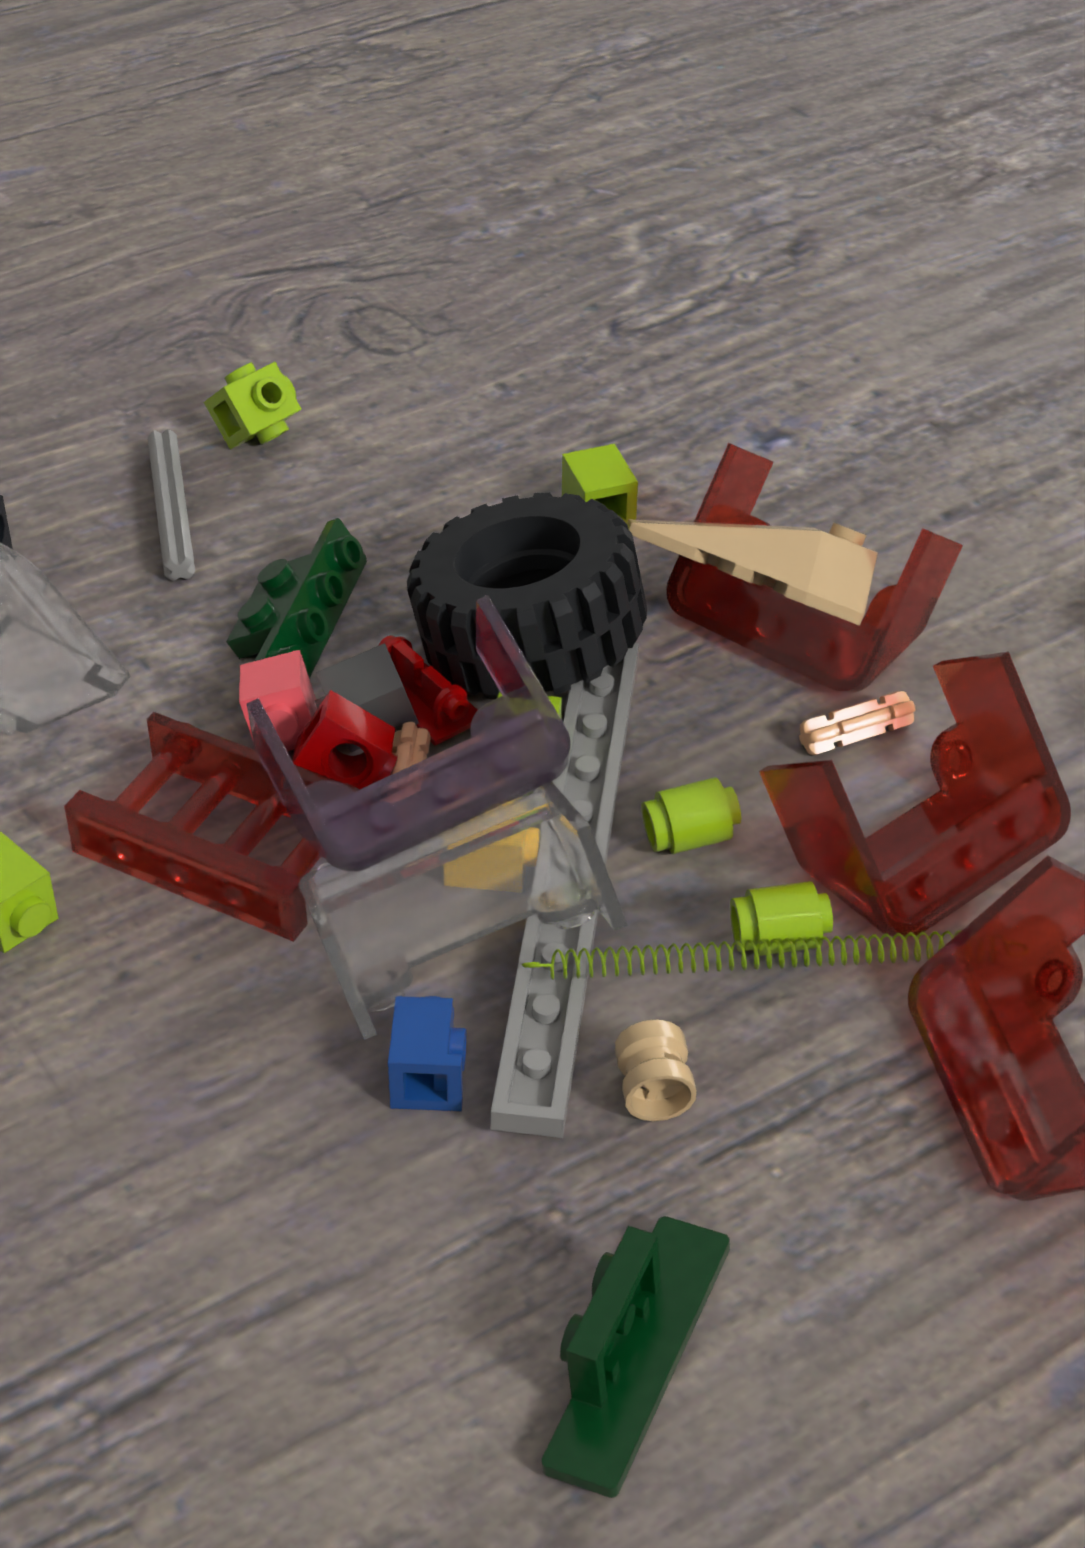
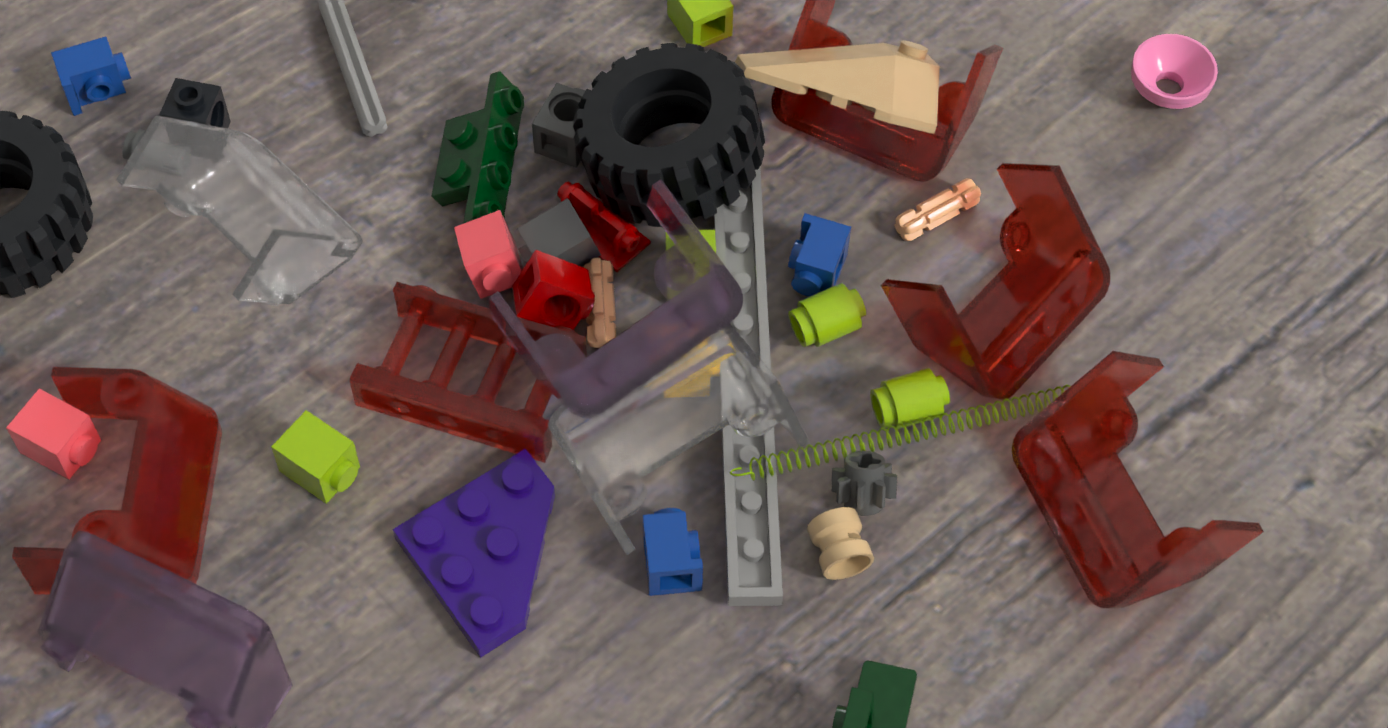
camera: 10 degrees left, 15 degrees up
none -> dark purple plate [393,449,555,658]
none -> dark grey brick [532,83,585,168]
none -> blue brick [788,213,851,296]
none -> dark grey gear [831,451,897,516]

